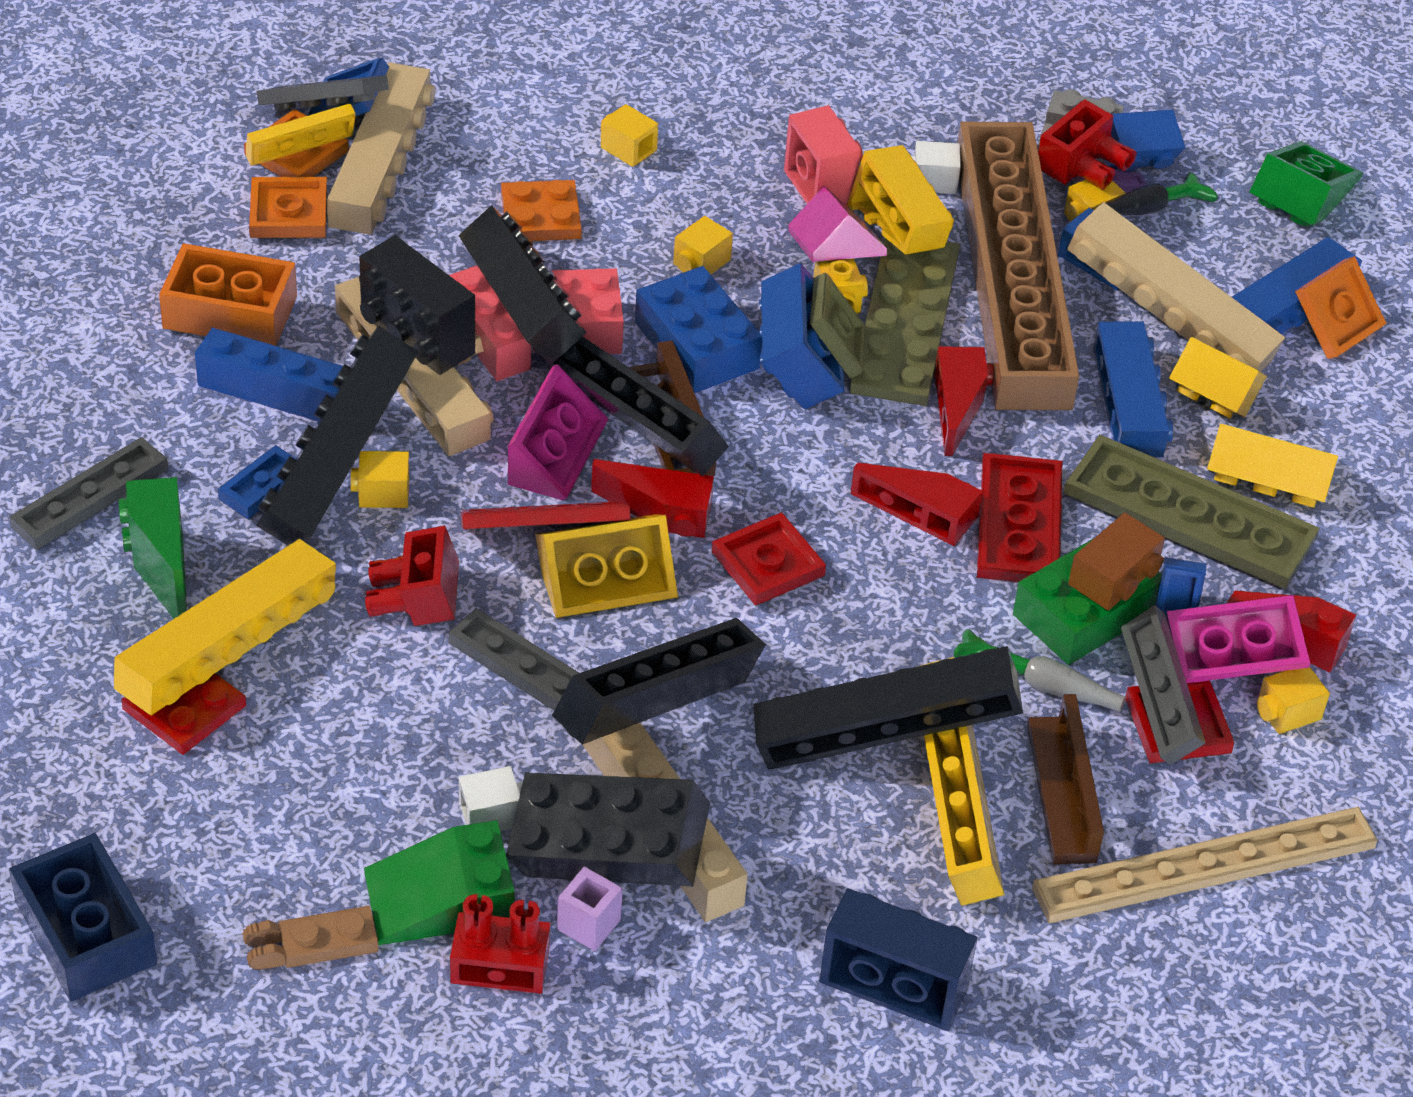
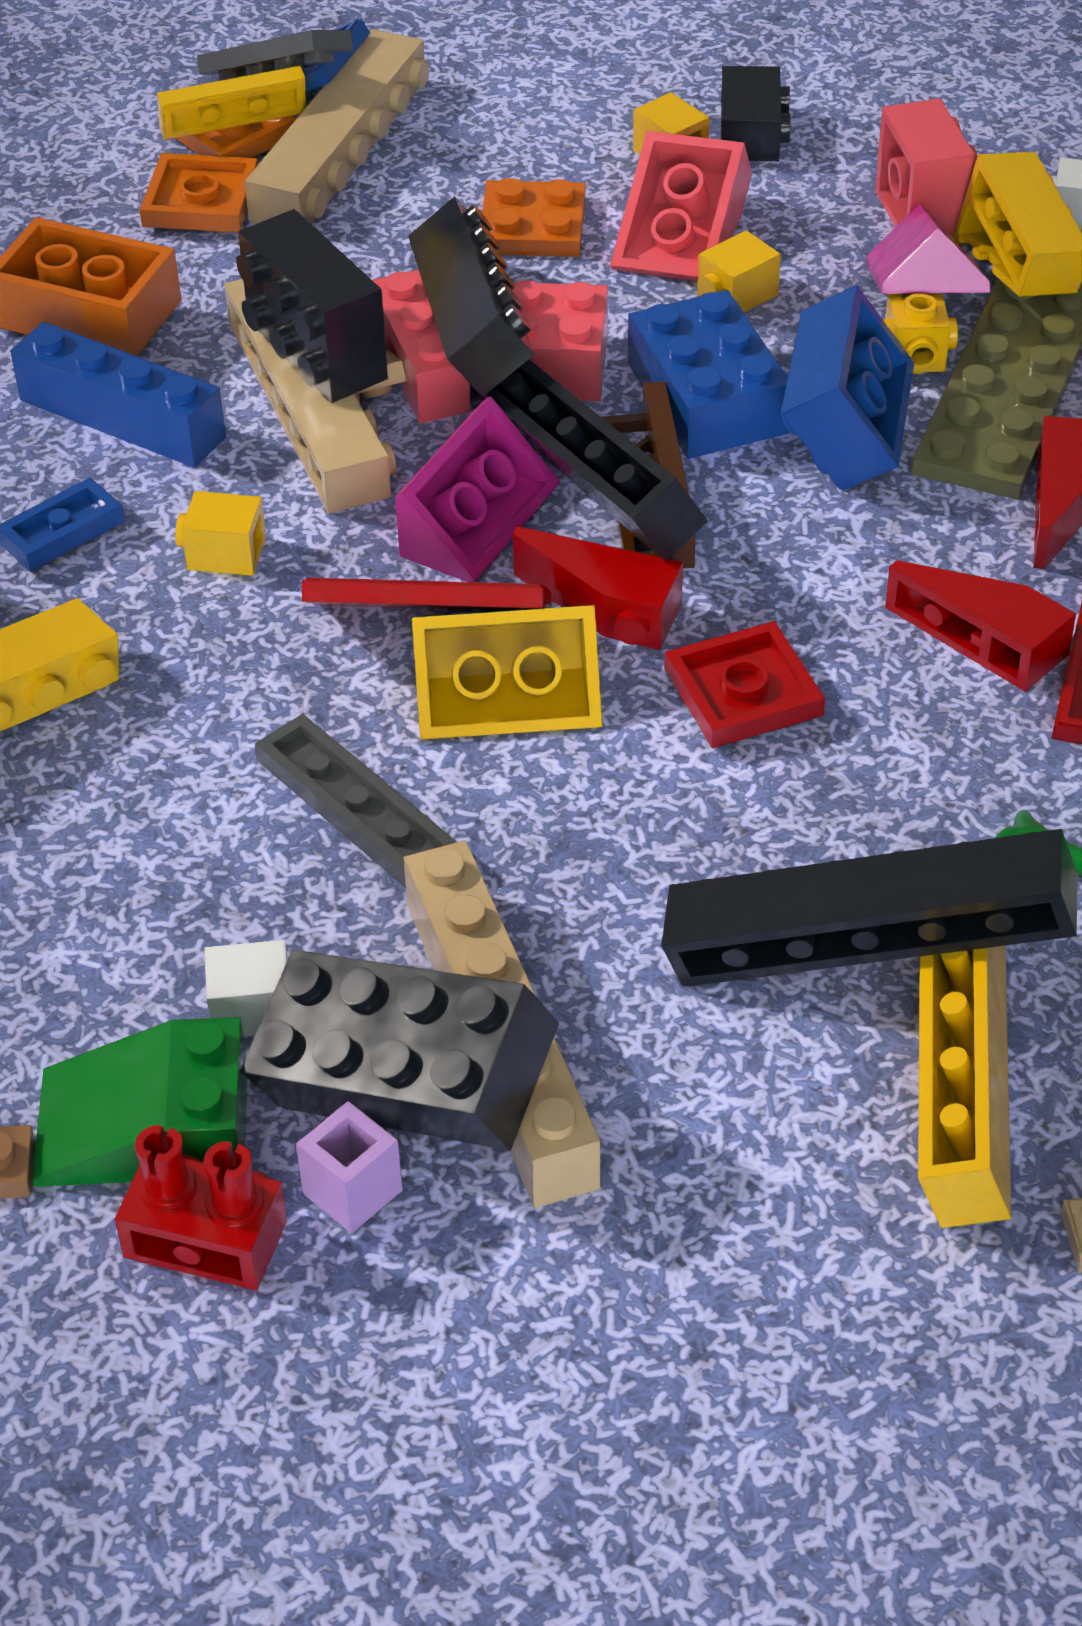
camera: 15 degrees right, 0 degrees up
black brick [256,326,419,546] -> none
red brick [365,525,459,626] -> none
black brick [552,618,766,745] -> none
olive tile [810,272,865,379] -> none
dark blue brick [819,888,978,1032] -> none
none -> coral slope [610,131,752,282]
none -> black brick [721,66,791,161]

